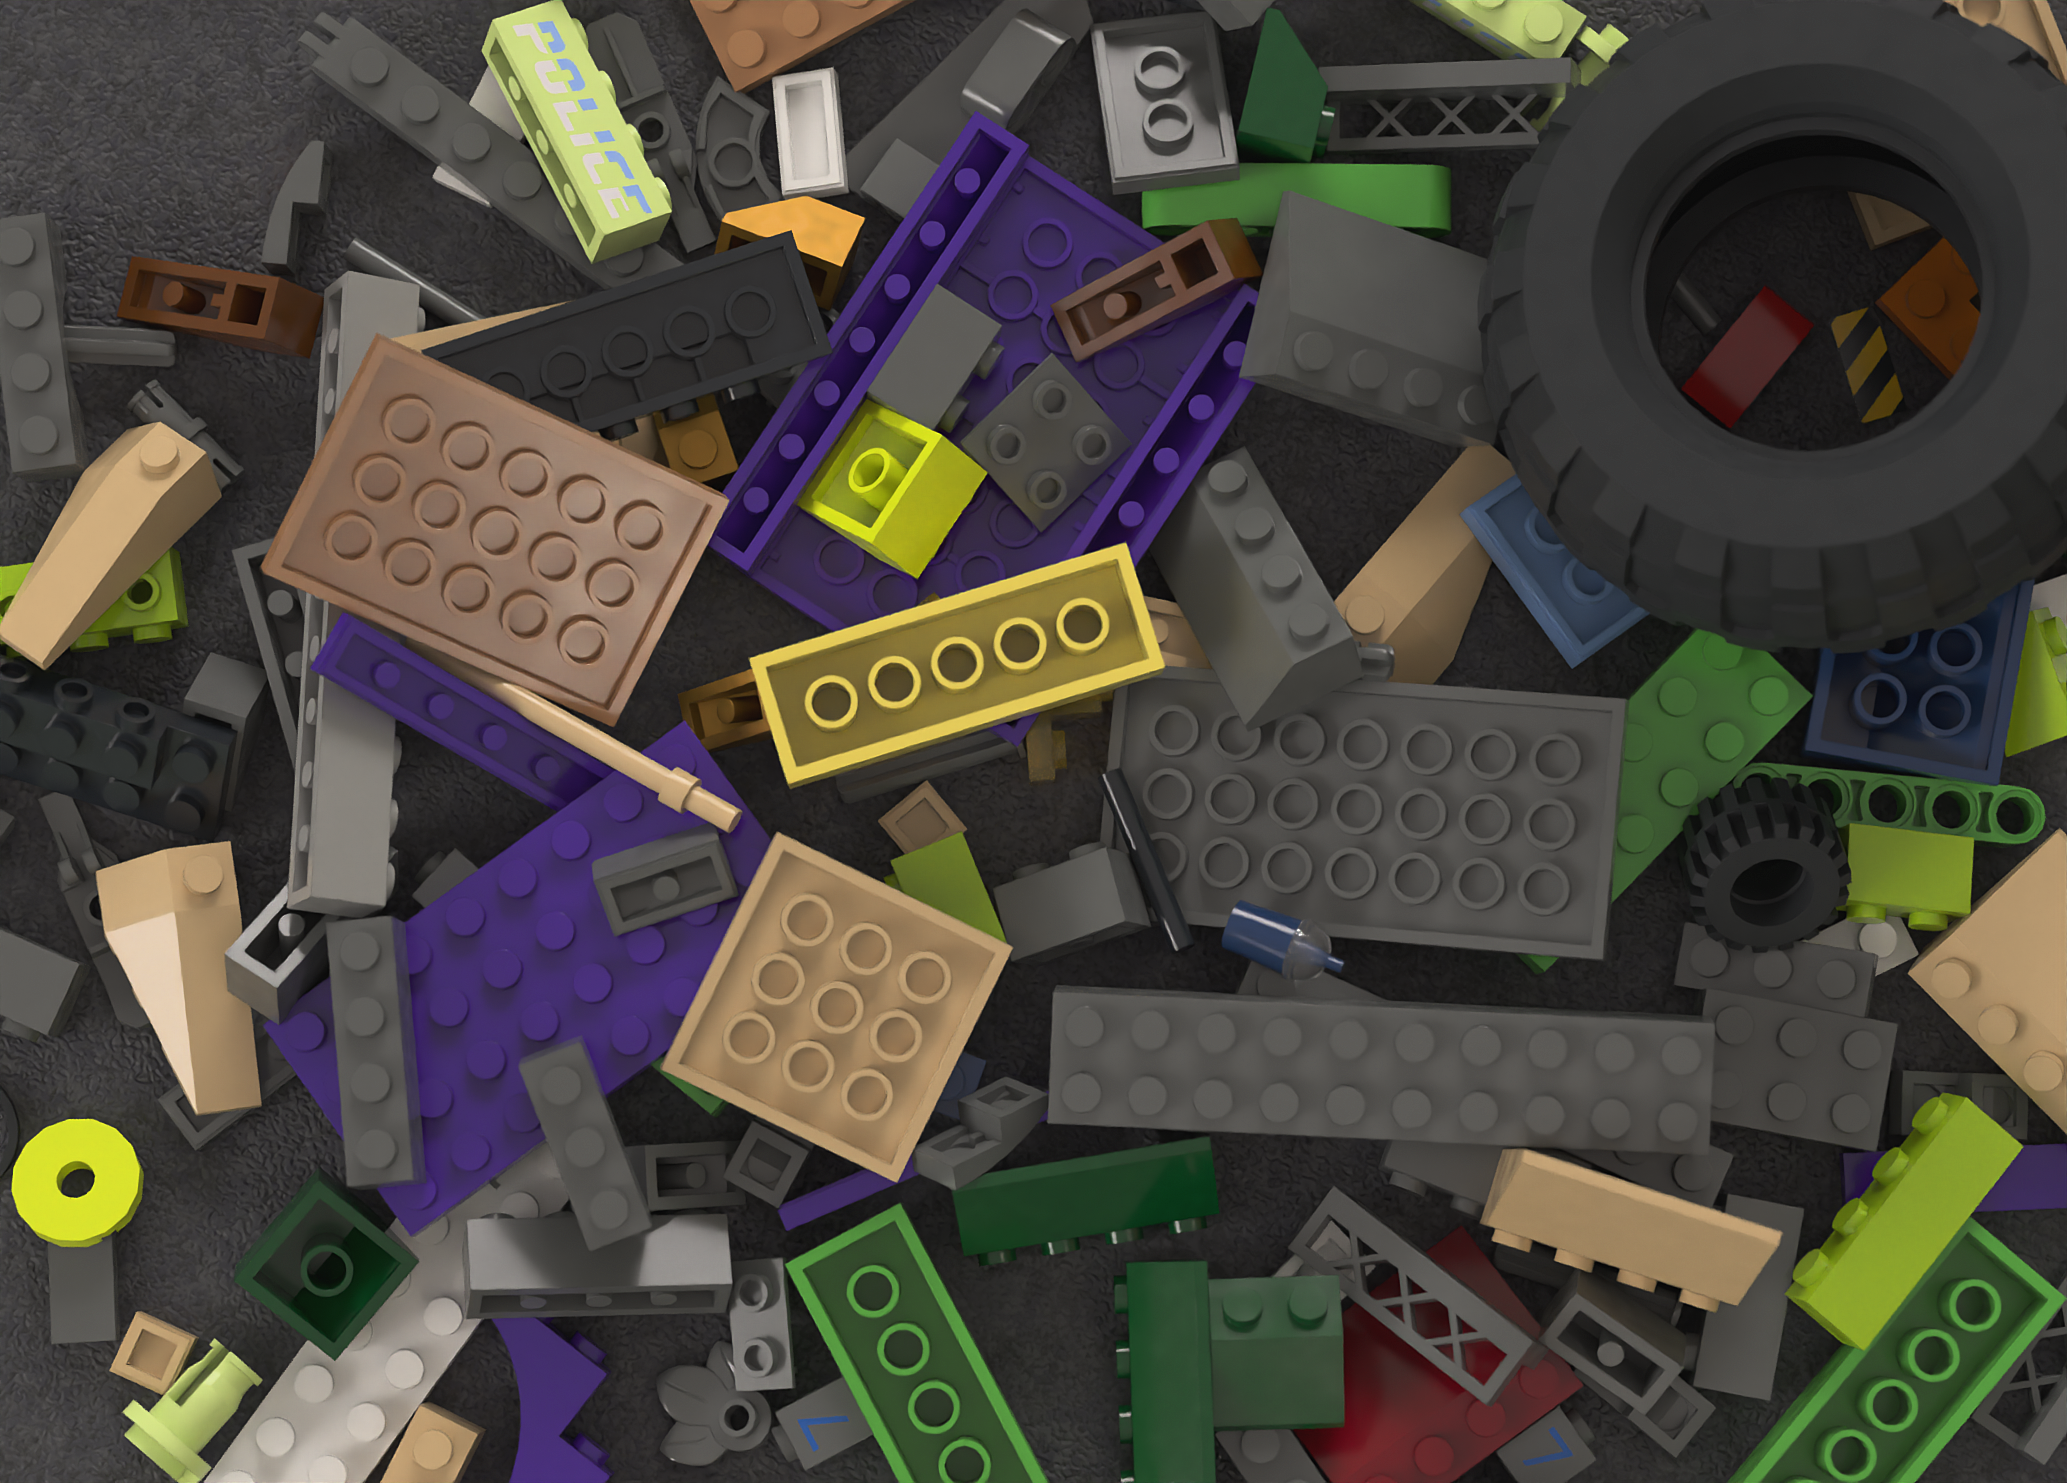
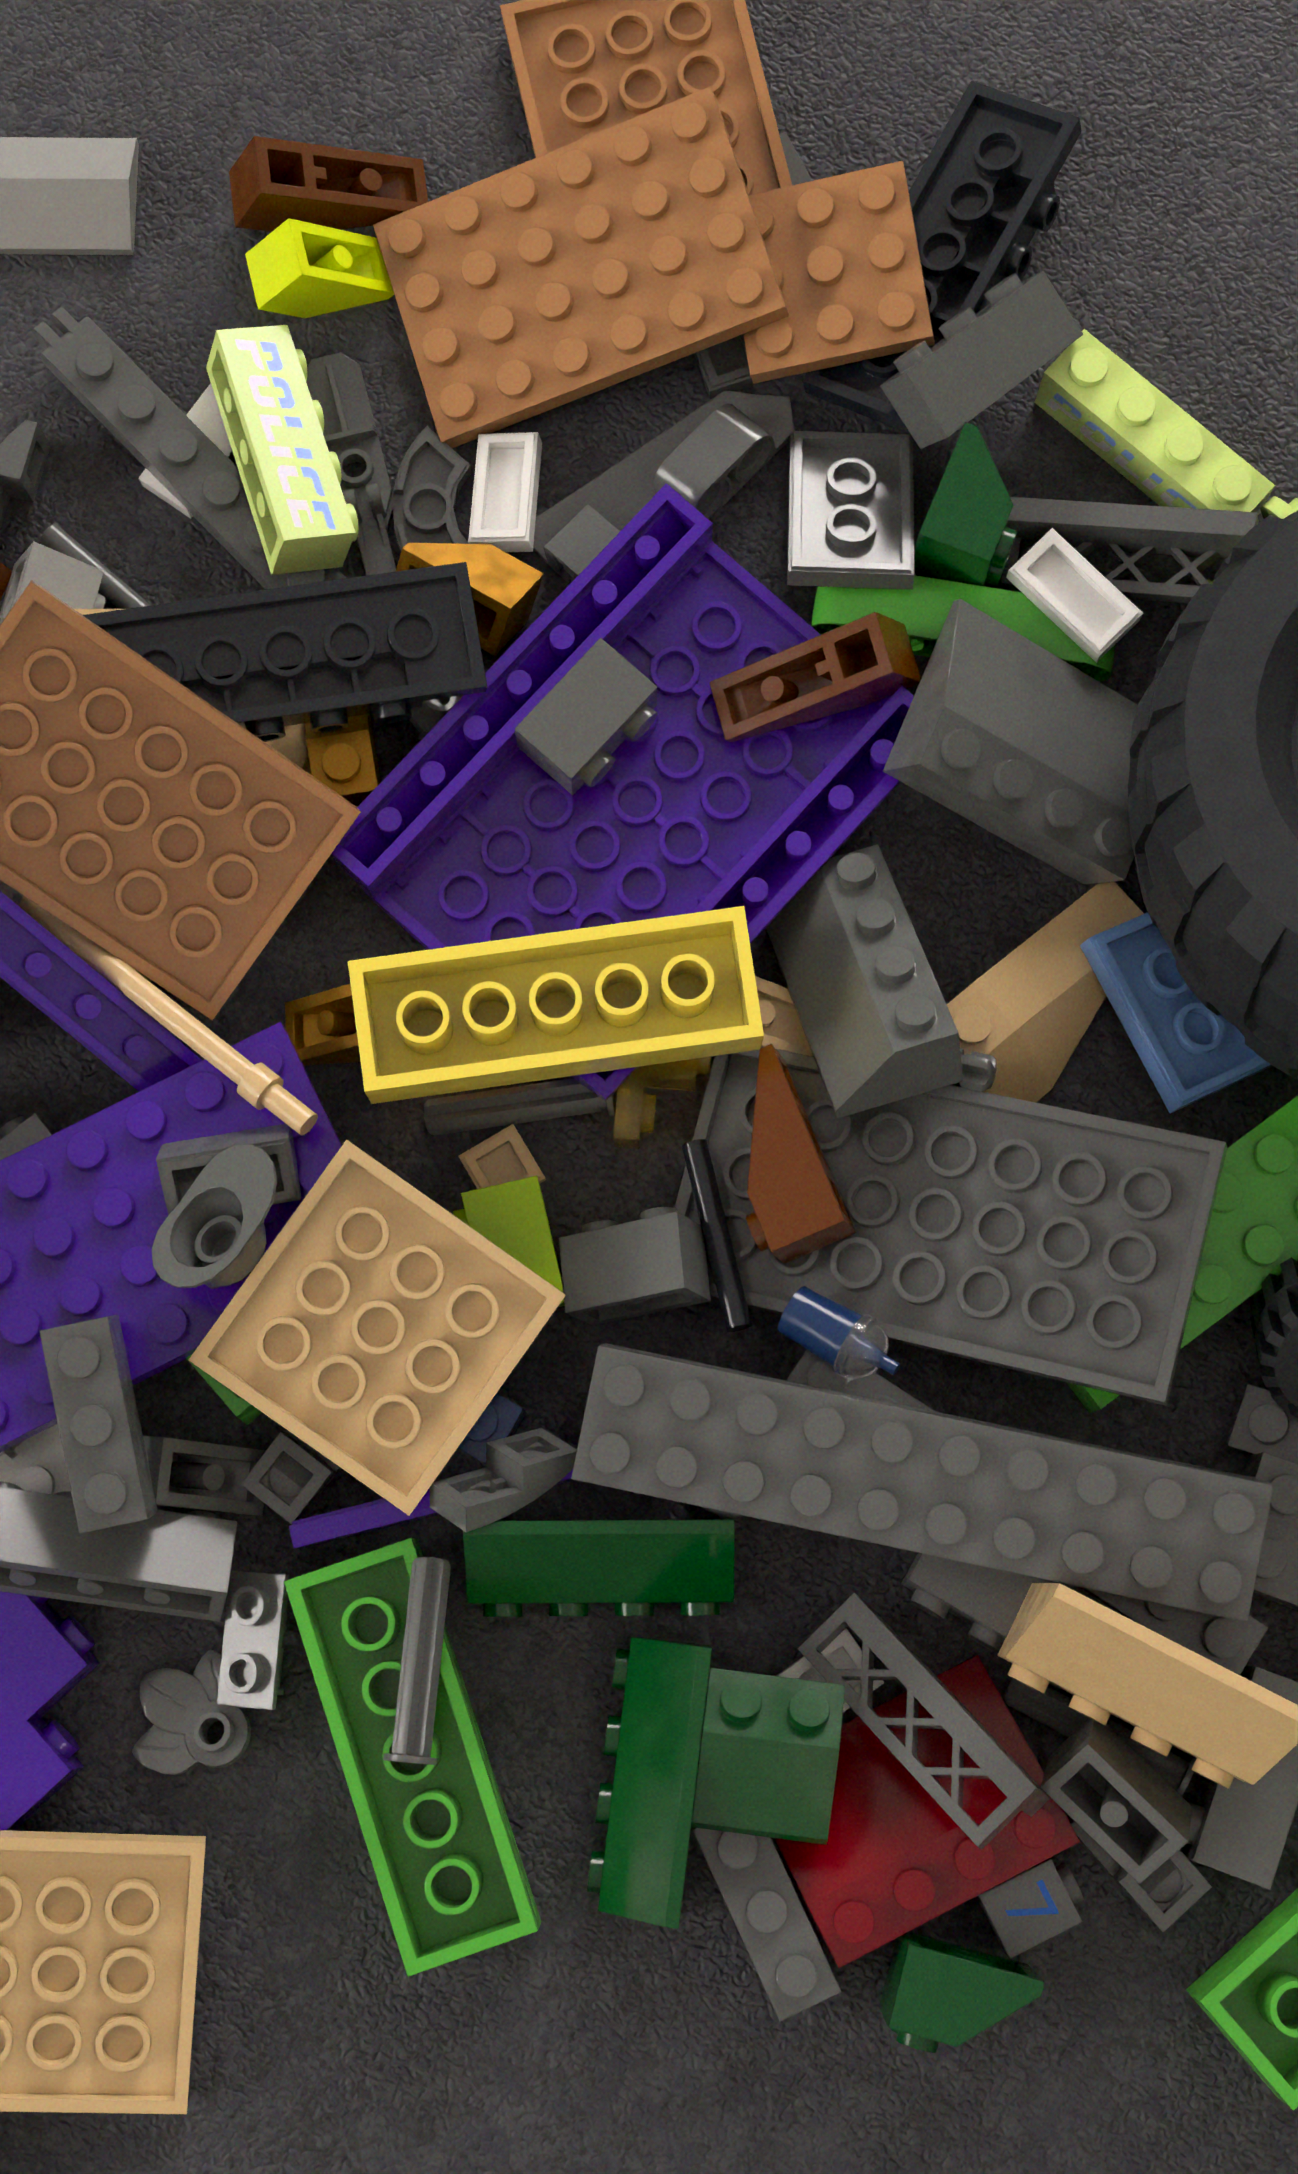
camera: 15 degrees right, 5 degrees down
dark grey brick [771,1375,873,1471] -> none
neon yellow slope [797,399,988,579] -> none
dark grey hinge [960,353,1132,532] -> none
none -> dark grey piece [152,1143,277,1289]
none -> dark grey axle [383,1557,451,1765]
none -> reddish brown slope [746,1044,856,1264]
none -> white tile [1006,528,1143,663]

